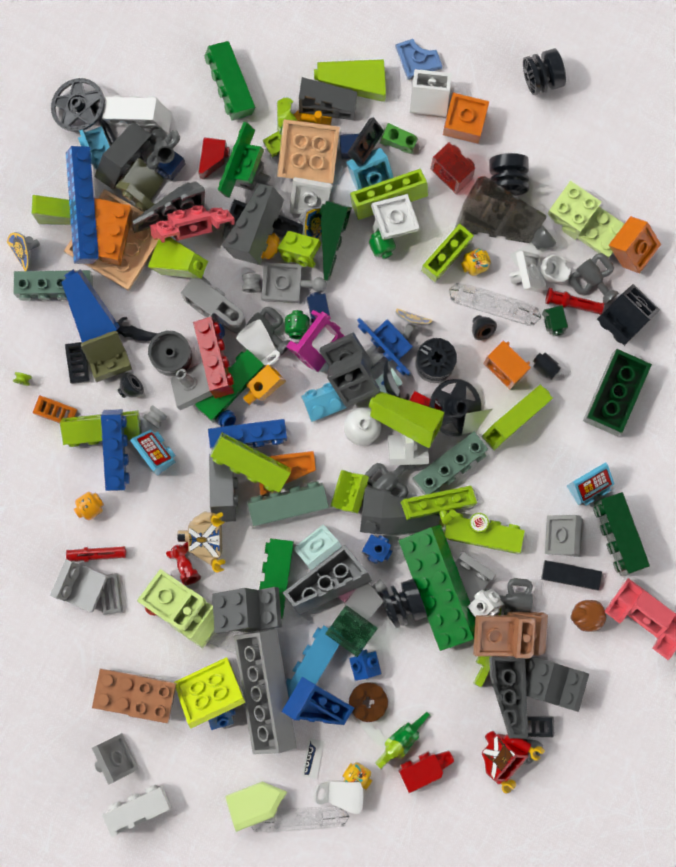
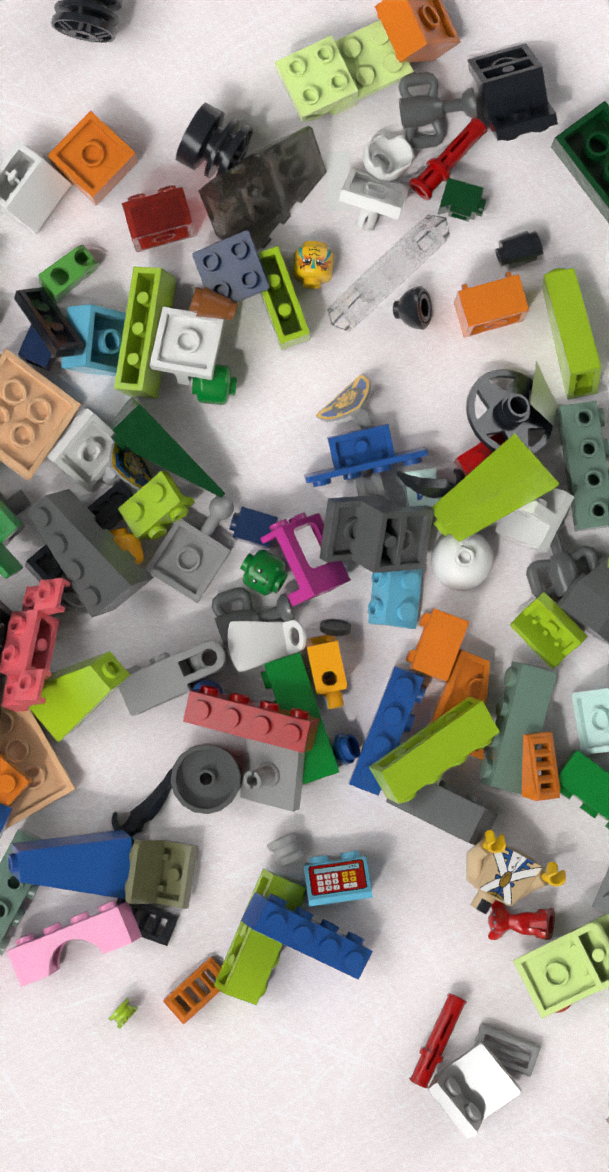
camera: 60 degrees left, 5 degrees up
light orange head [74,492,104,520] -> none
black brick [118,373,144,398] -> none
light grey wheel [242,273,261,293] -> none
black wheel [415,338,457,383] -> none
dark grey brick [531,225,556,250] -> none
none -> bright pink arch [7,900,142,987]
none -> dark orange cone [189,286,238,321]
none -> bracket [192,230,270,303]
none -> pearl dark grey piece [320,619,351,636]
none -> orange container [406,608,469,682]
none -> orange slope [521,731,560,801]

